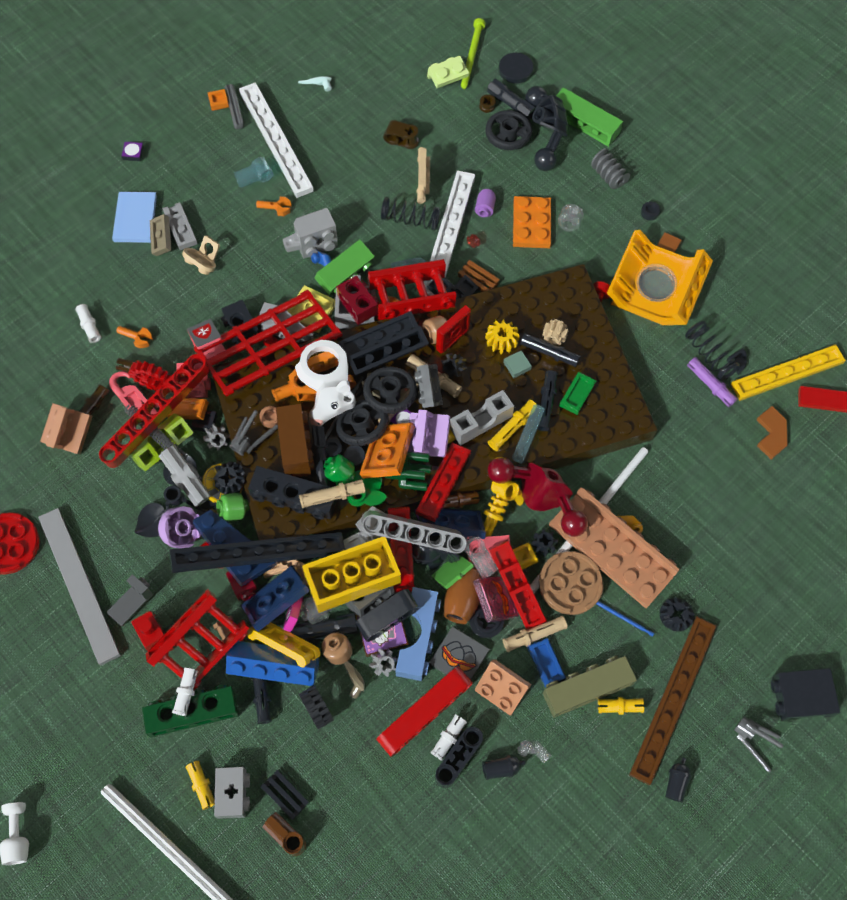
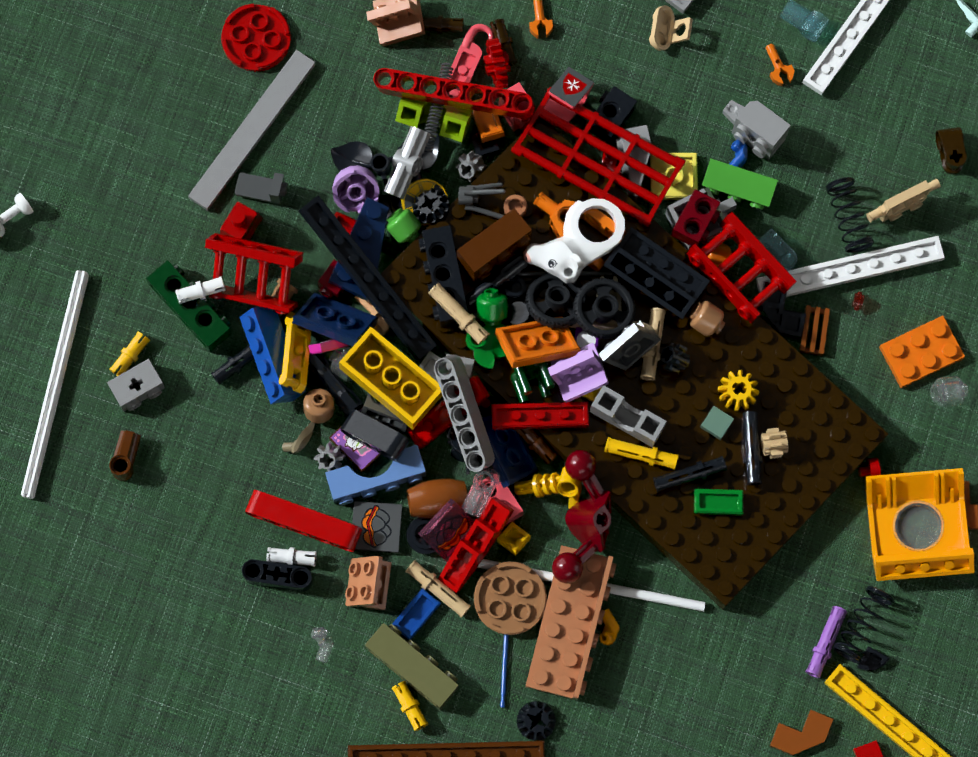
camera: 60 degrees right, 10 degrees up
black tile [260,770,309,820] -> none
black tyre [298,685,334,730] -> none
bright green piece [431,554,474,589] -> none
red tile [436,305,471,353] -> none
medium lavender brick [475,189,496,217] -> none
black piece [482,754,525,780] -> none
clear light blue axle [512,405,545,463] -> none
black gear [531,529,558,557] -> none

